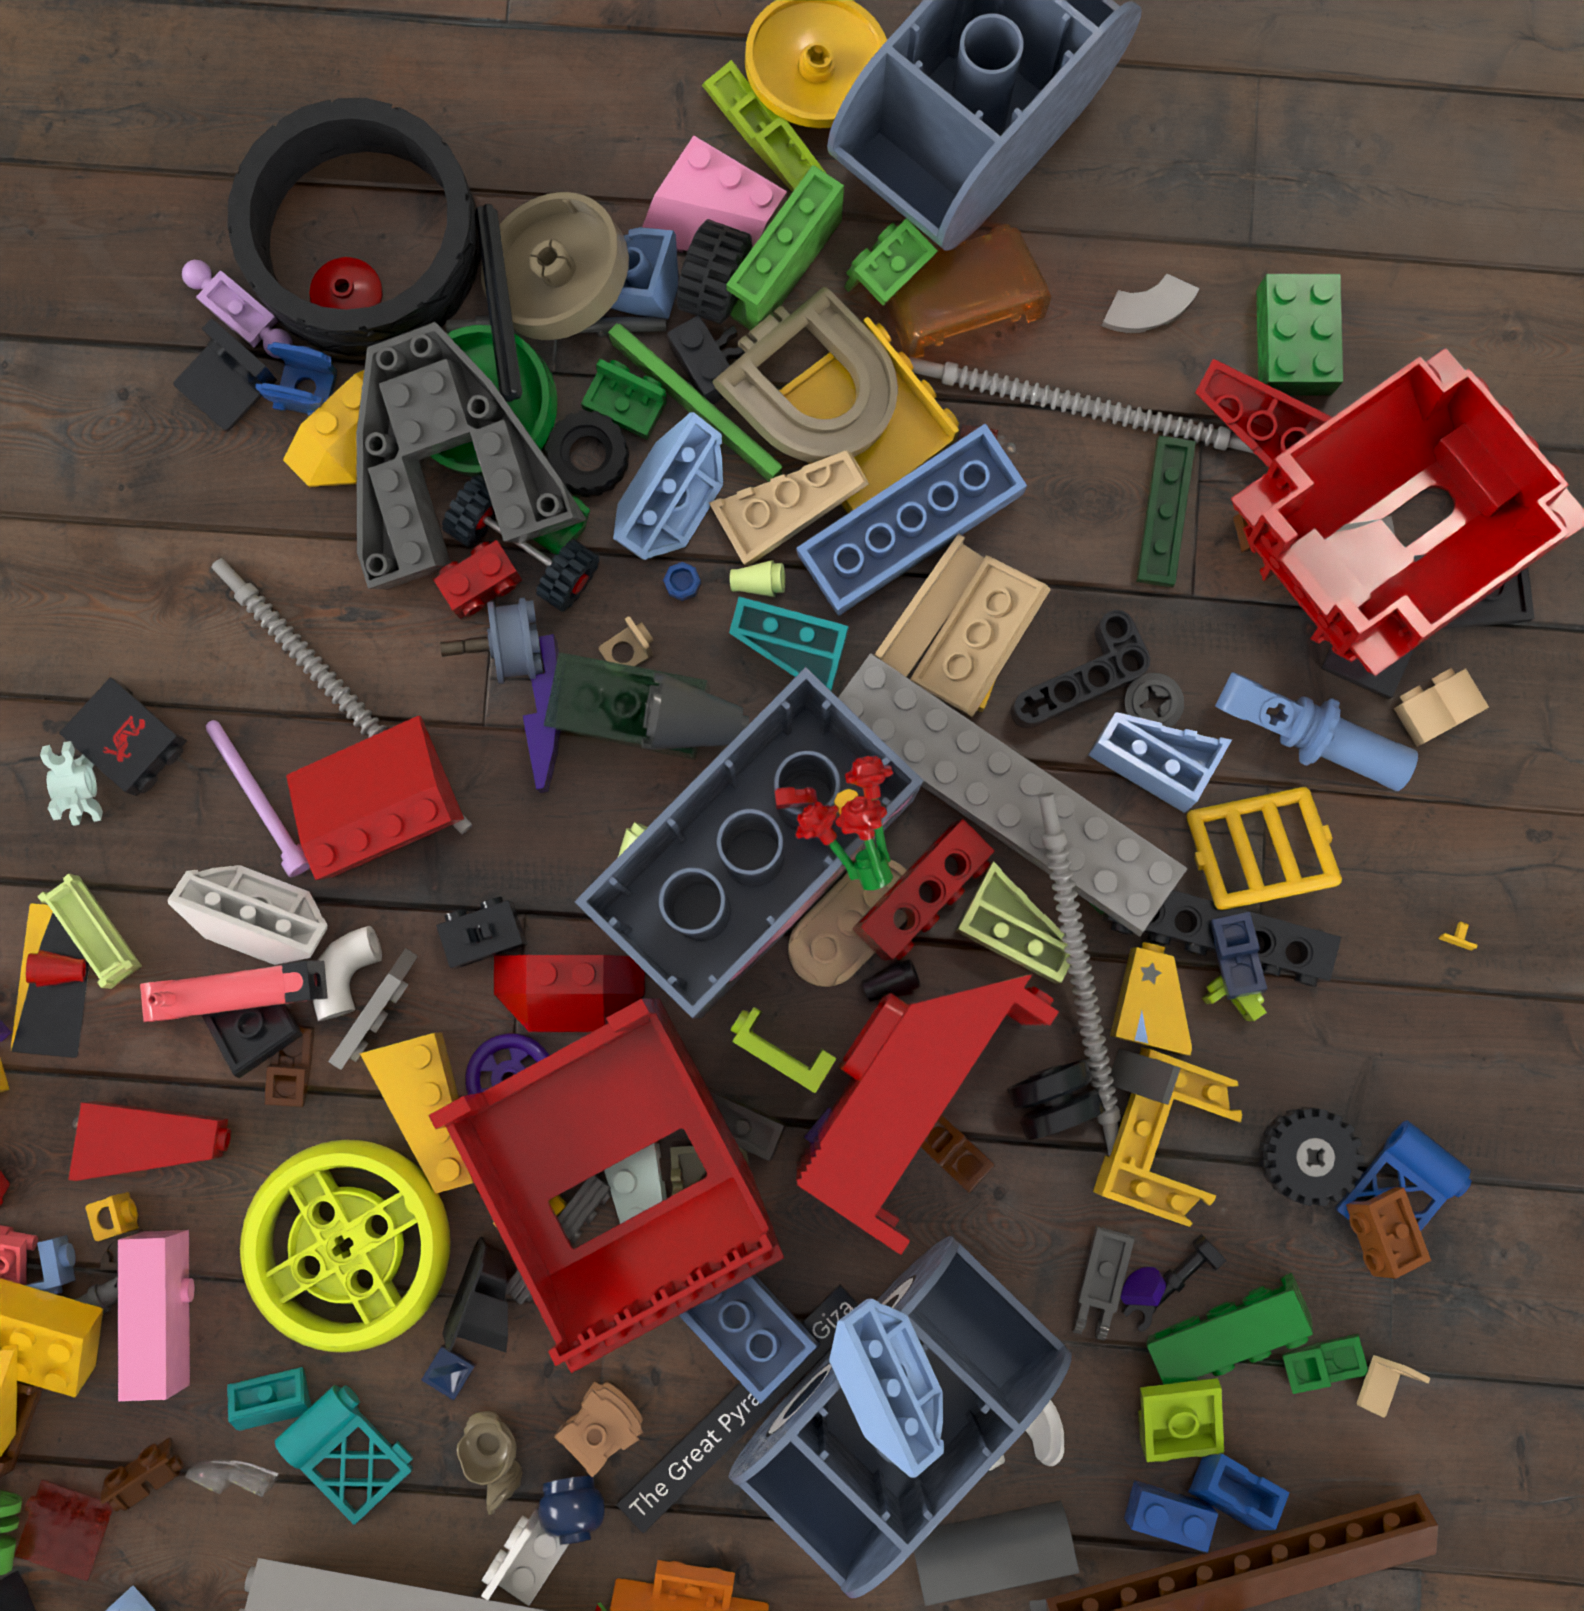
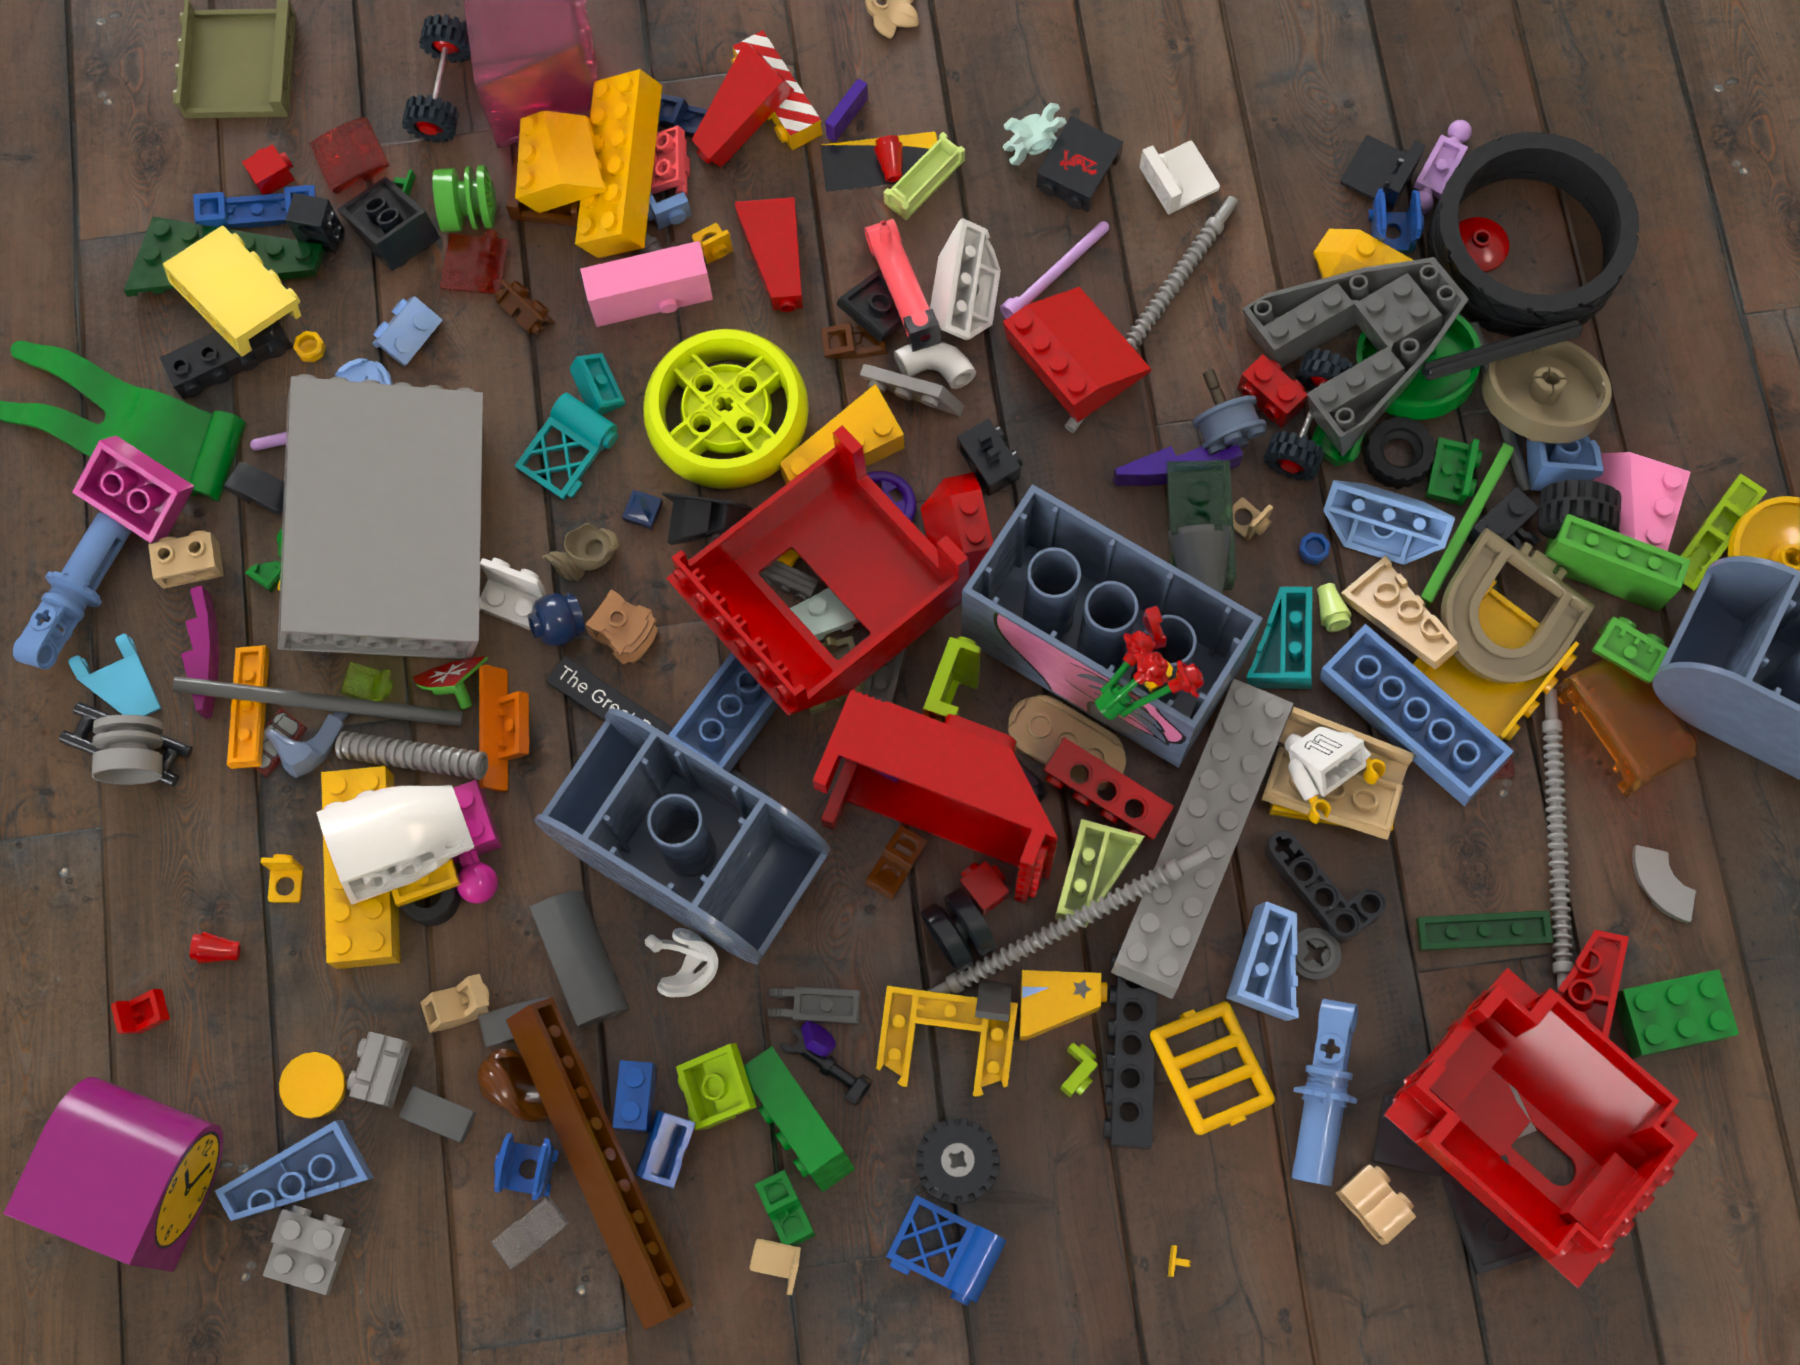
camera: 80 degrees right, 10 degrees down
clear slope [185,1460,279,1497] -> none
light blue wedge [829,1299,944,1478] -> none
dark blue slope [1211,912,1267,1000] -> none
dark orange bracket [1346,1187,1431,1279] -> none
none -> red brick [959,861,1009,916]
none -> white bracket [1139,141,1220,215]
none -> white torso [1285,727,1386,824]

